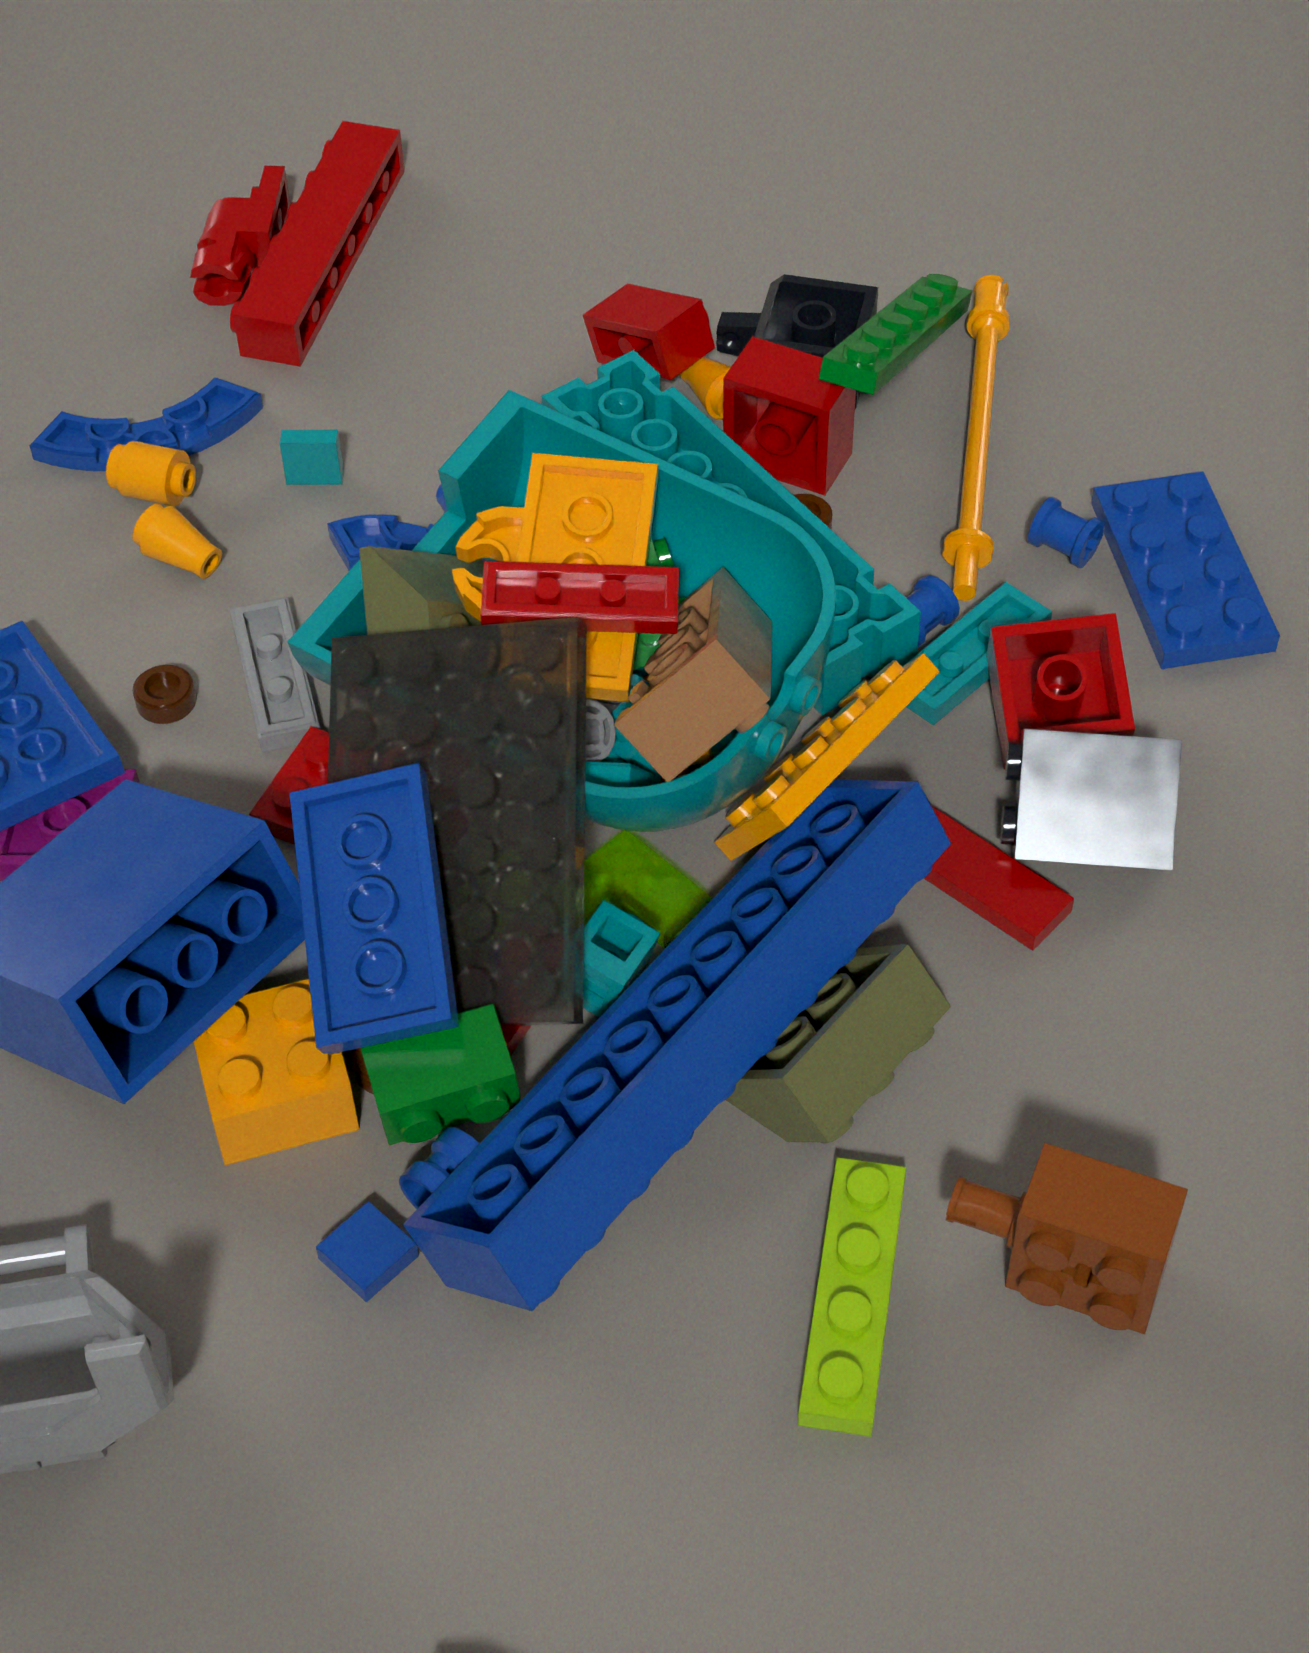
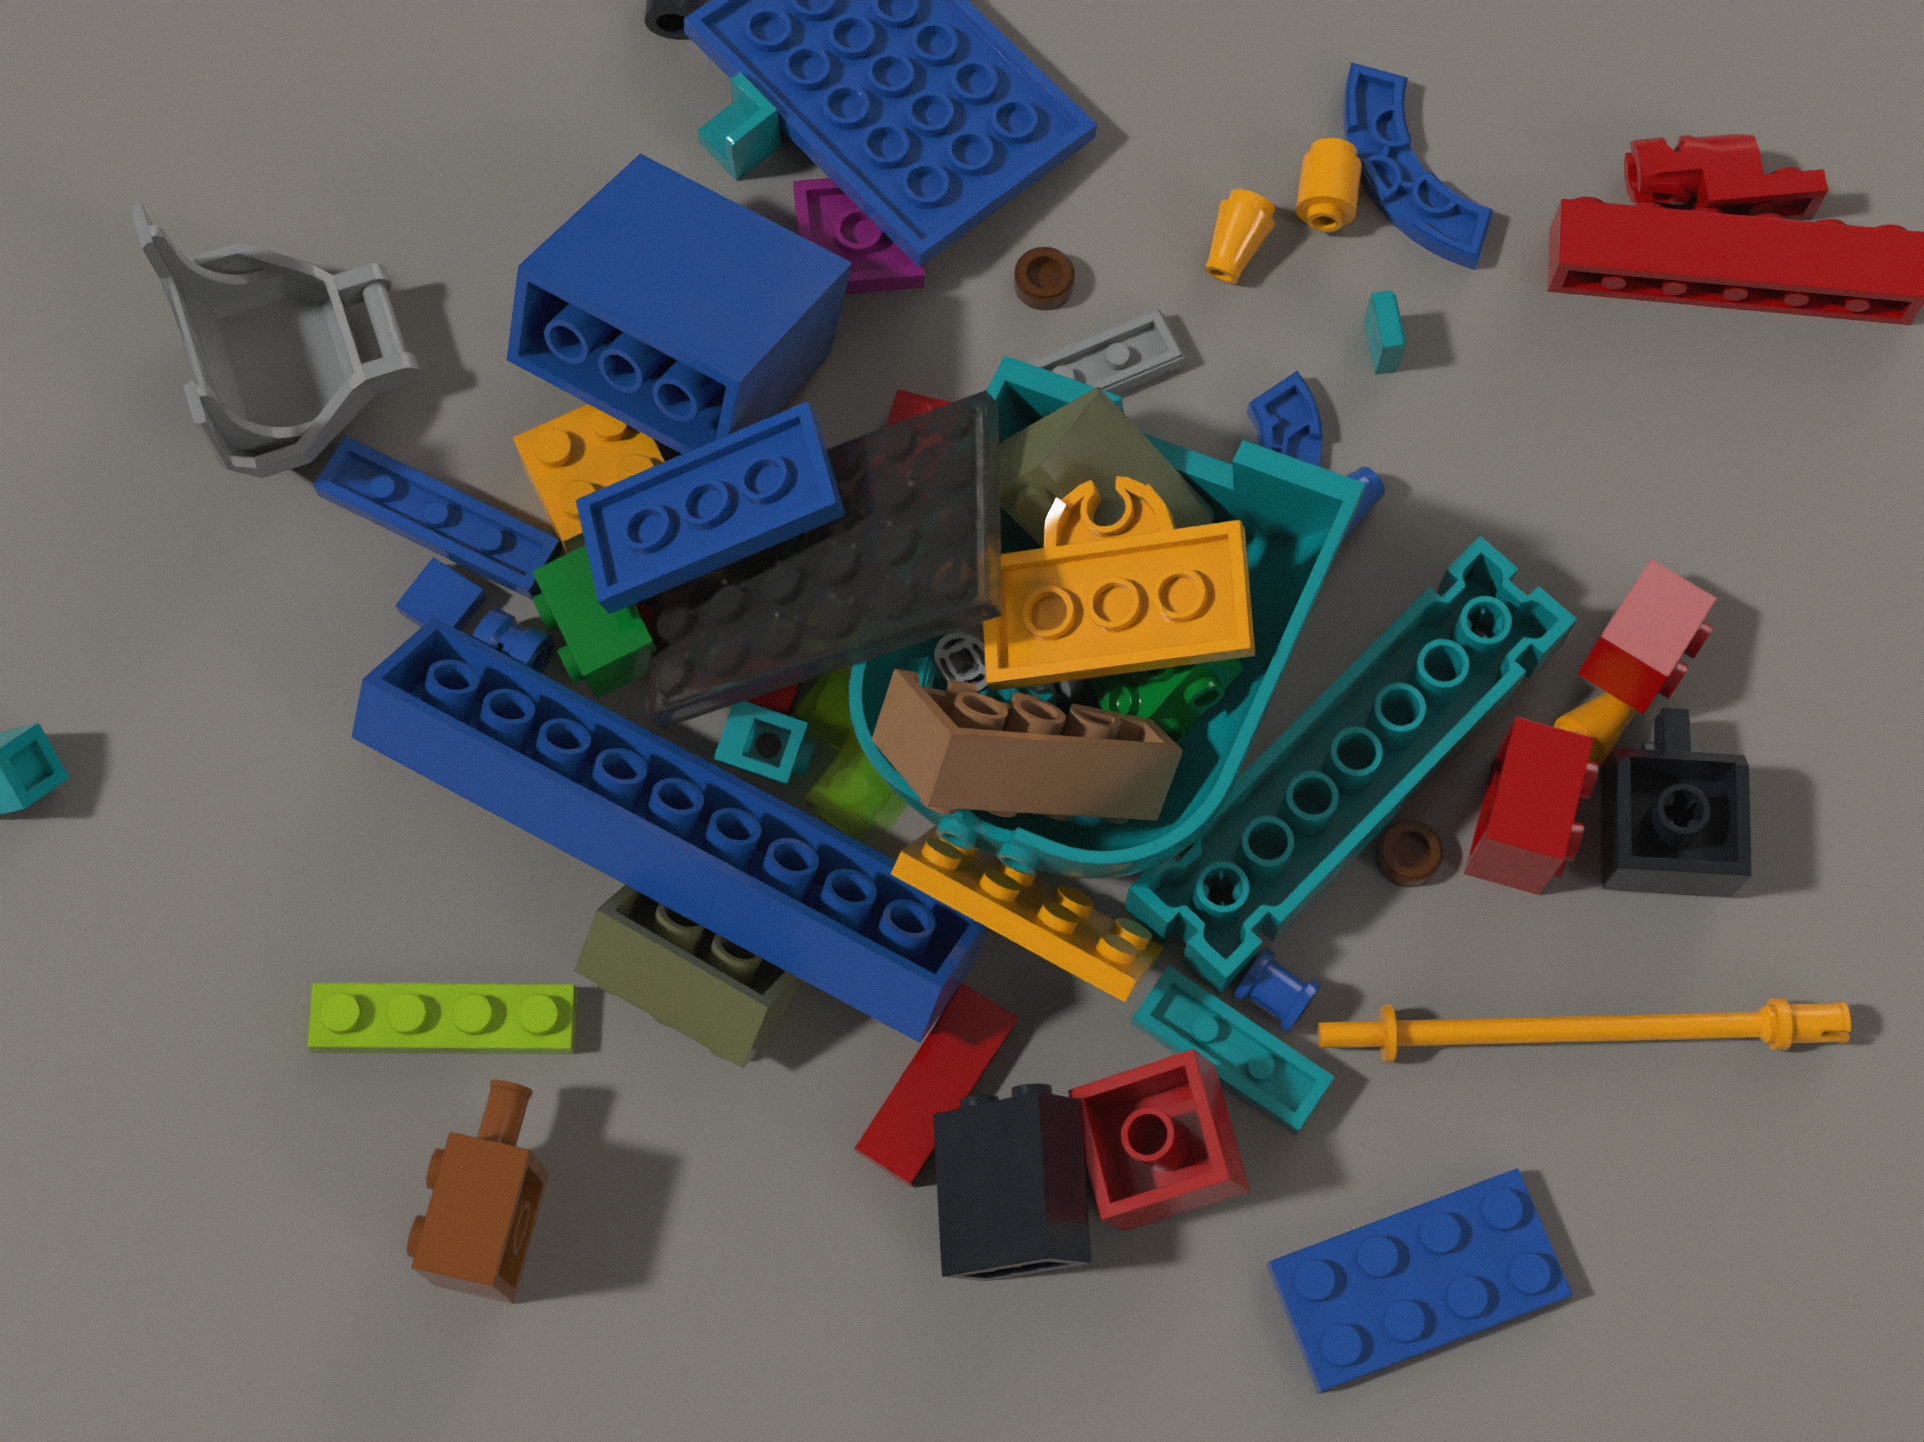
camera: 80 degrees right, 20 degrees up
red tile [480,561,679,634] -> none
green plate [819,274,973,395] -> none
blue bush [1028,496,1105,568] -> none
none -> blue plate [313,436,563,600]

